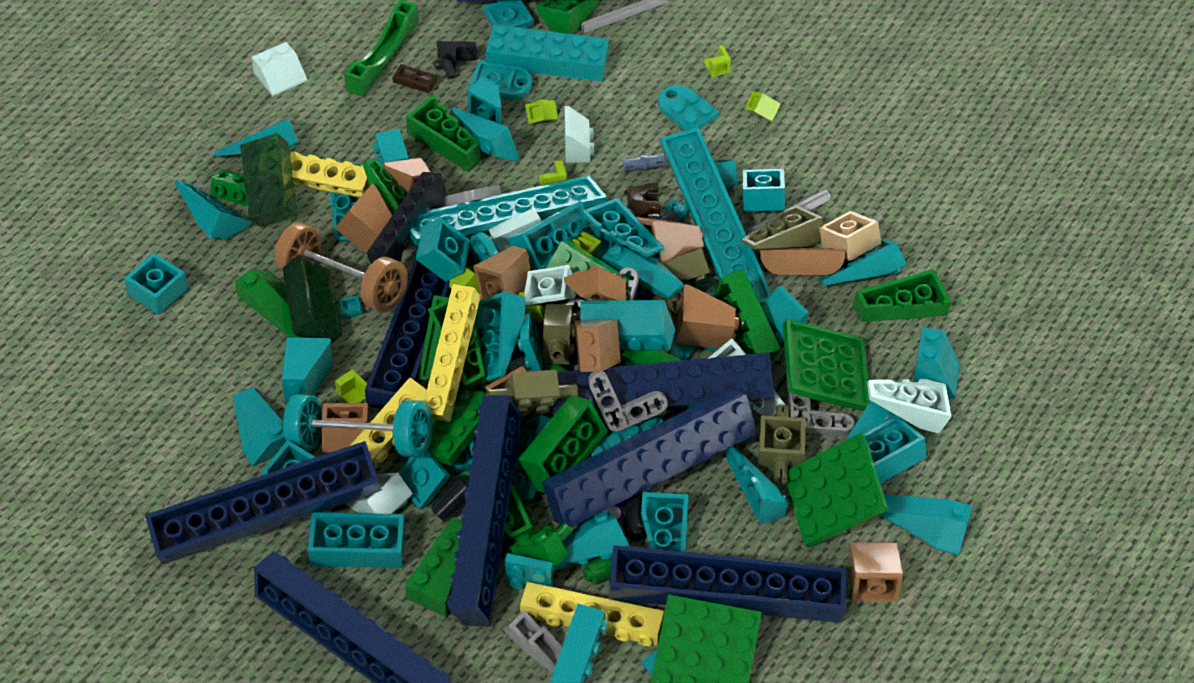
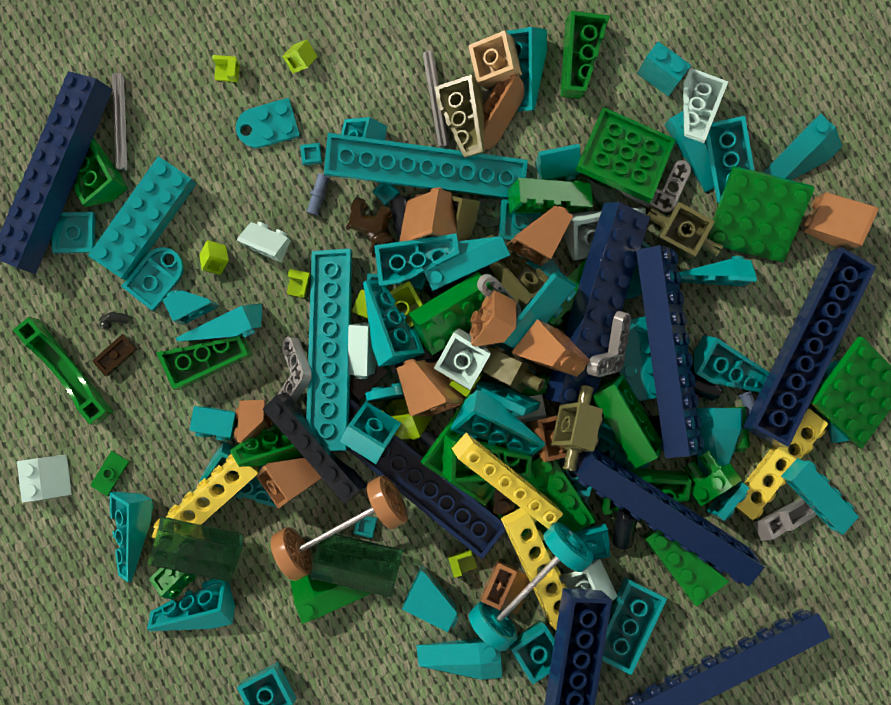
camera: 65 degrees left, 35 degrees up
black slope [437,41,477,71] -> none
teal brick [743,169,785,213] -> none
none -> green plate [90,451,130,496]

